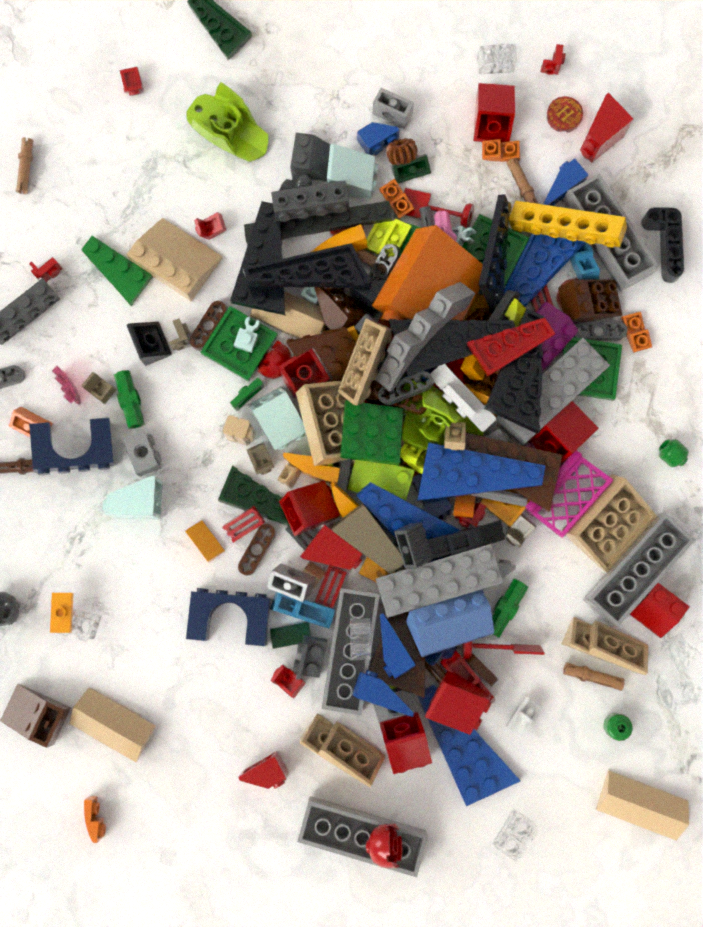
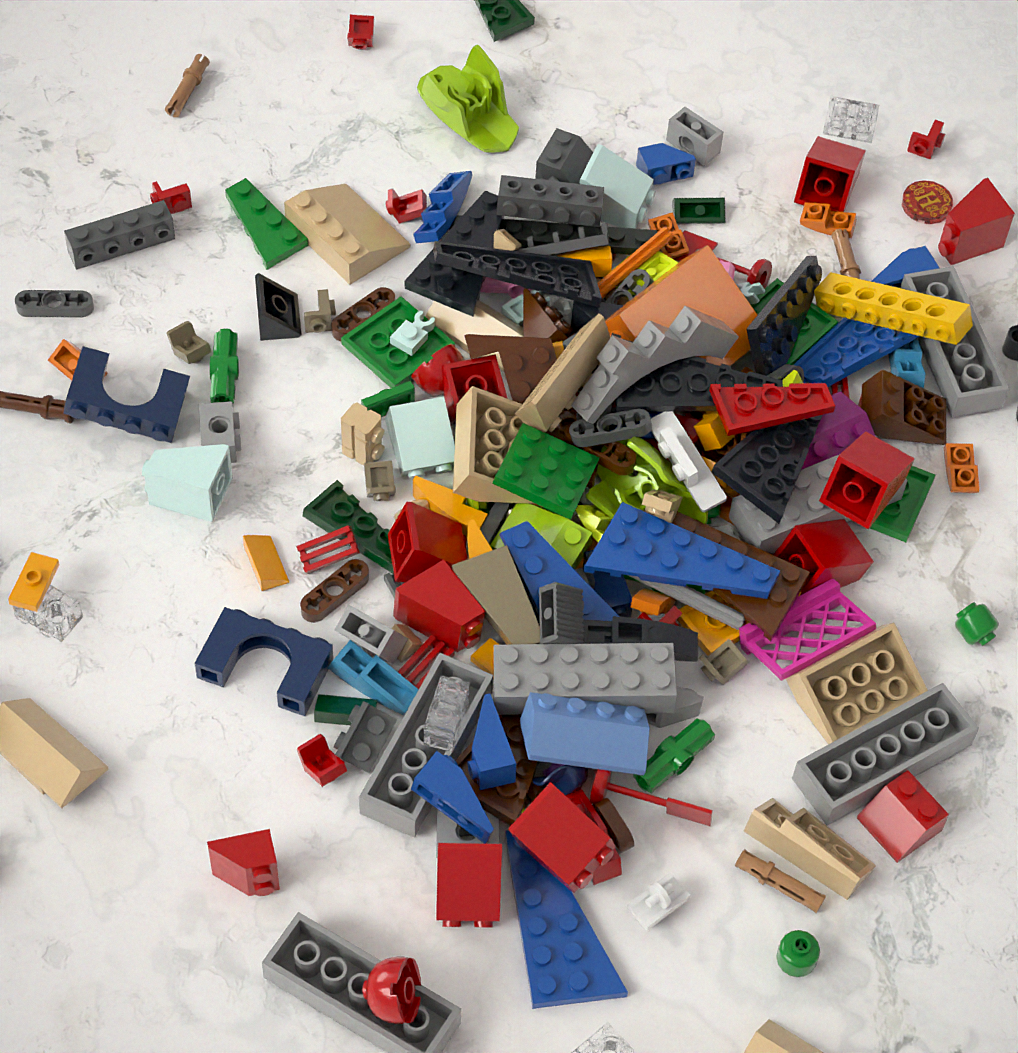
camera: 10 degrees right, 25 degrees down
clear pink slope [52,366,82,405] -> none
tan slope [300,713,385,787] -> none
dark orange gear [386,138,418,165] -> none
dark grey beam [574,322,627,341] -> none
none -> blue slope [413,171,473,244]
none -> tan slope [494,229,521,251]
none -> dark grey hinge [514,223,611,255]
none -> orange axle [597,227,673,298]
none -> red slope [819,431,915,529]

